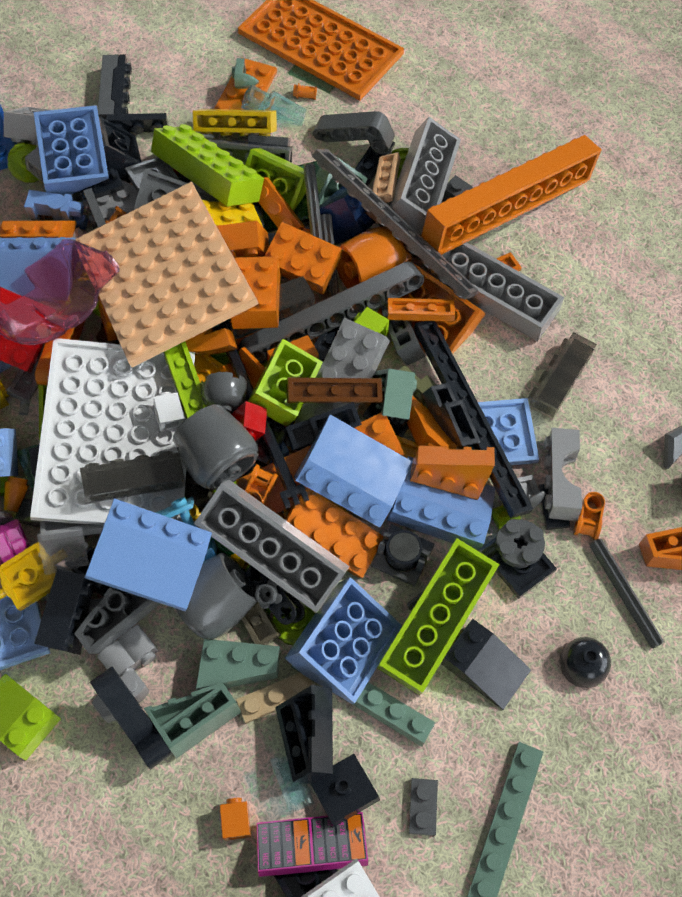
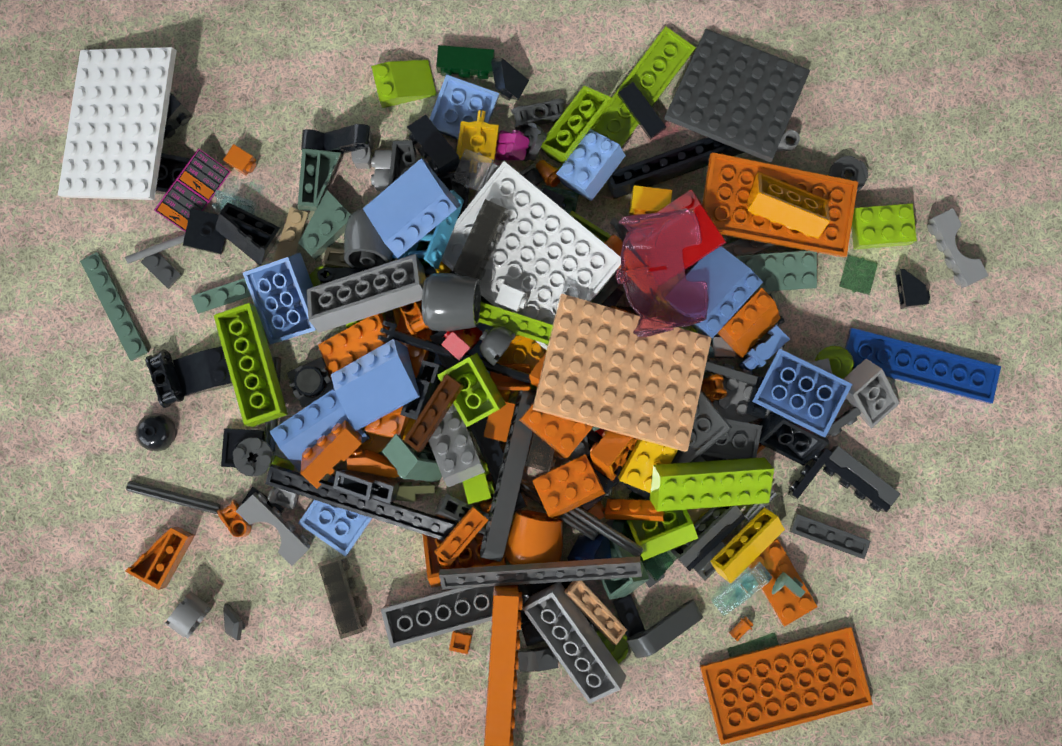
camera: 130 degrees right, 20 degrees up
dark grey plate [255,580,282,609] -> none
none -> light grey bar [125,234,185,264]
none -> black piece [145,349,184,408]
none -> dark grey plate [789,514,871,559]

